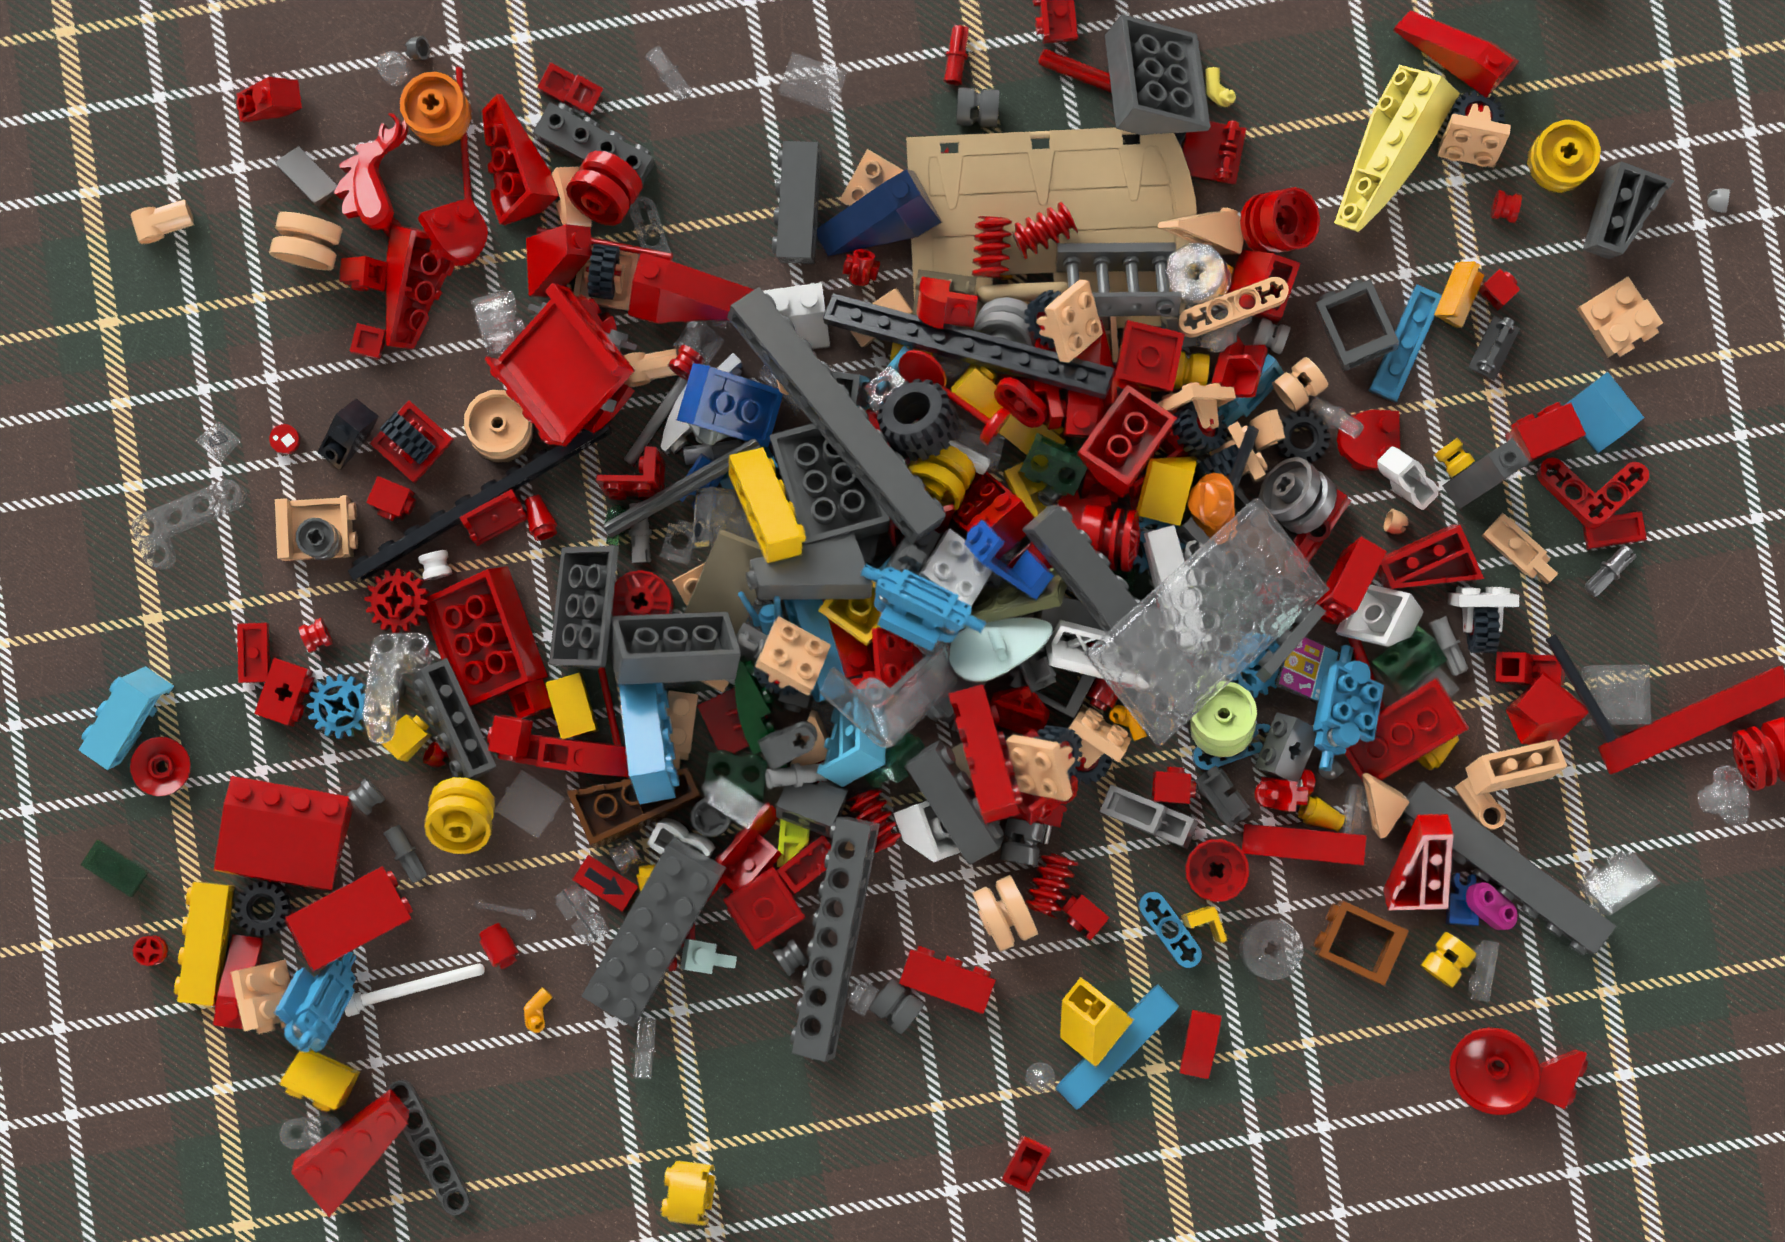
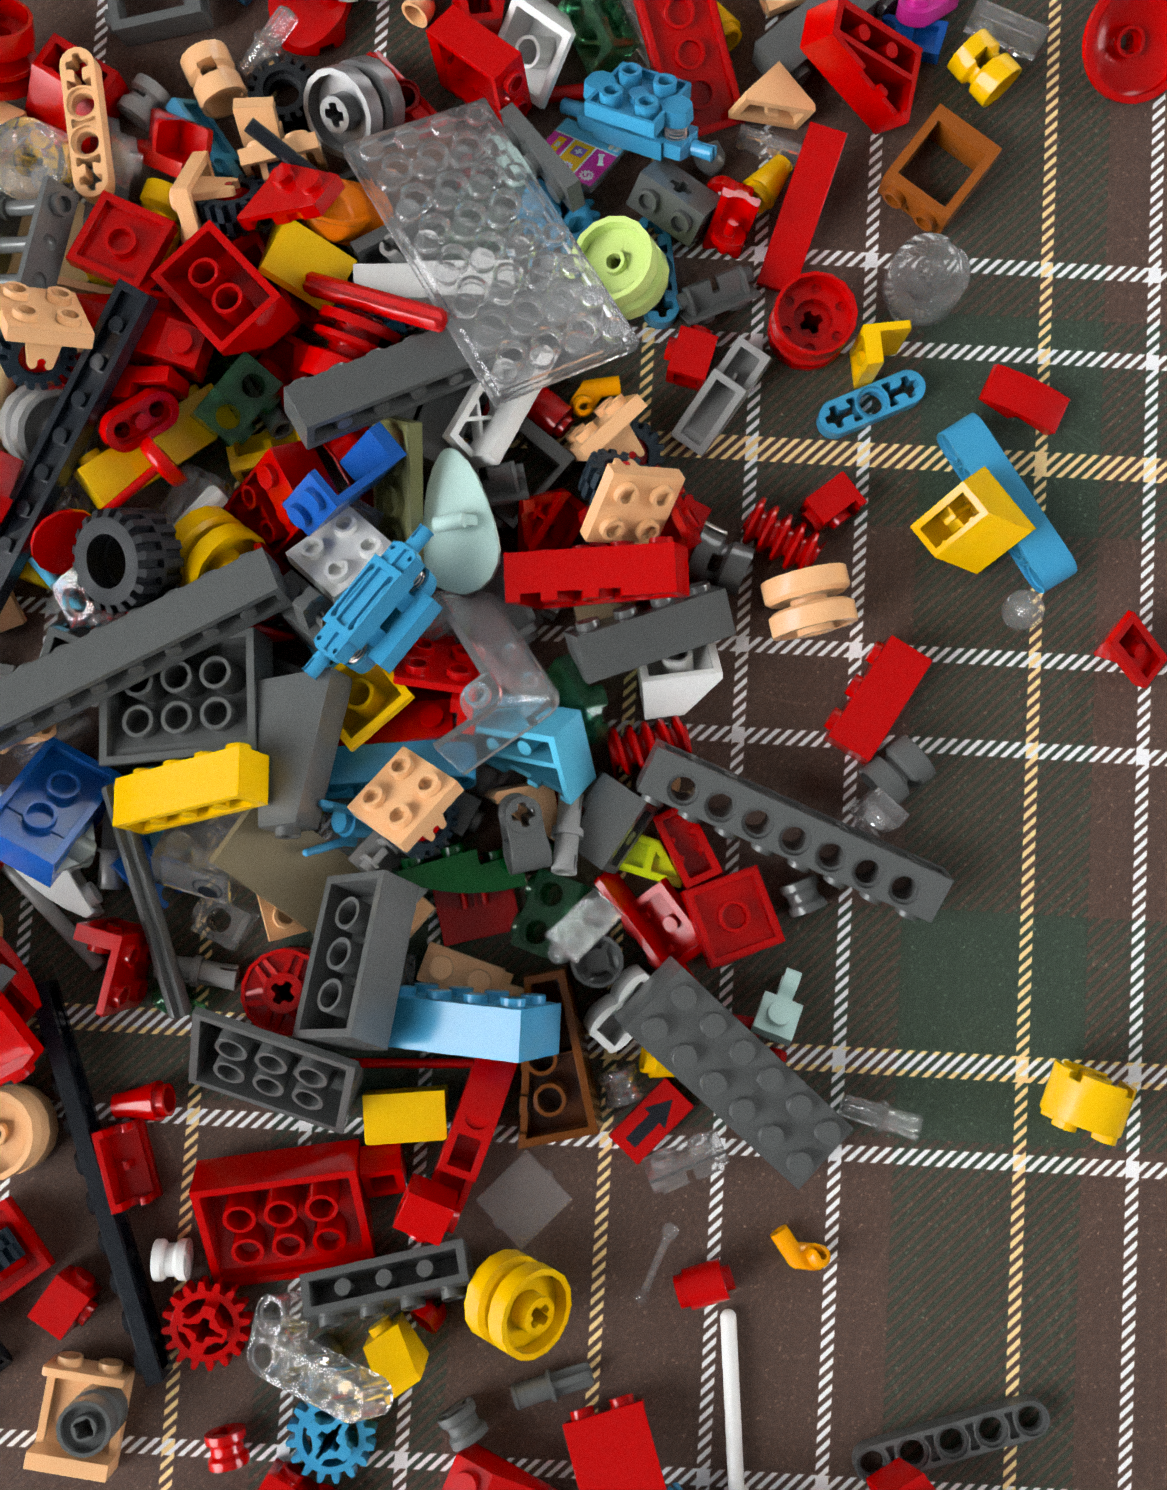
camera: 75 degrees left, 0 degrees up
none -> red wing [236,162,345,231]
none -> red axle [302,271,449,333]

